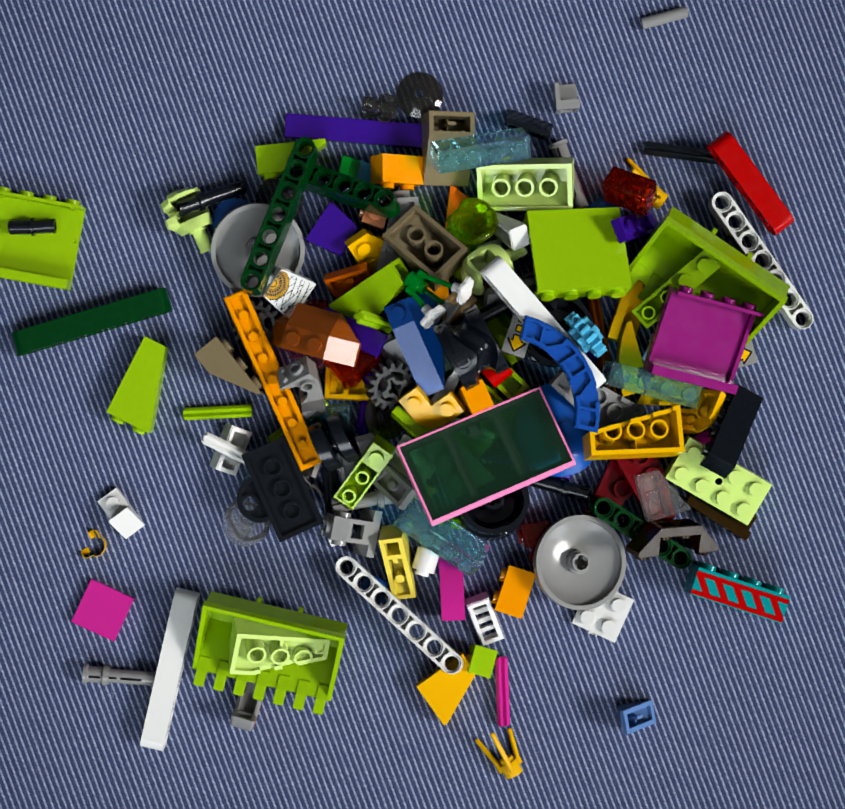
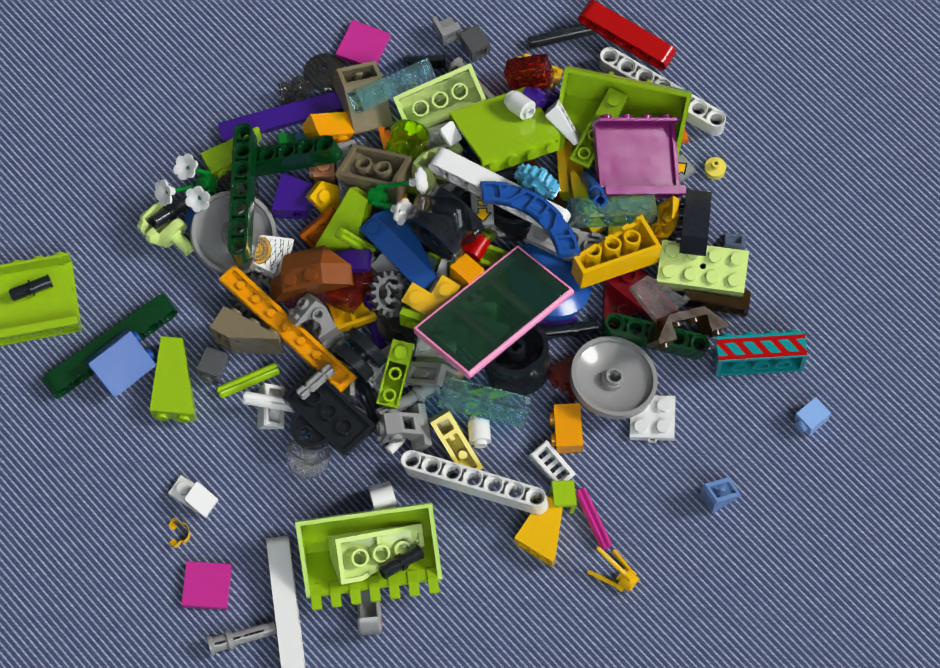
camera: 15 degrees left, 20 degrees down
dark pink slope [438,547,465,621] -> none
none -> brick [84,328,156,398]
none -> white plant [154,153,218,212]
none -> dark grey brick [196,346,229,384]
none -> light grey axle [296,364,335,400]
none -> dark pink tile [336,20,391,65]
none -> white beam [368,481,397,510]
none -> black pin [378,545,424,580]
none -> dark grey brick [460,24,490,63]
none -> white brick [504,90,536,120]
none -> white slope [545,100,580,145]
none -> blue pin [581,171,607,207]
none -> light yellow tile [704,157,726,180]
none -> sand blue slope [723,233,746,250]
none -> light blue brick [794,397,831,436]

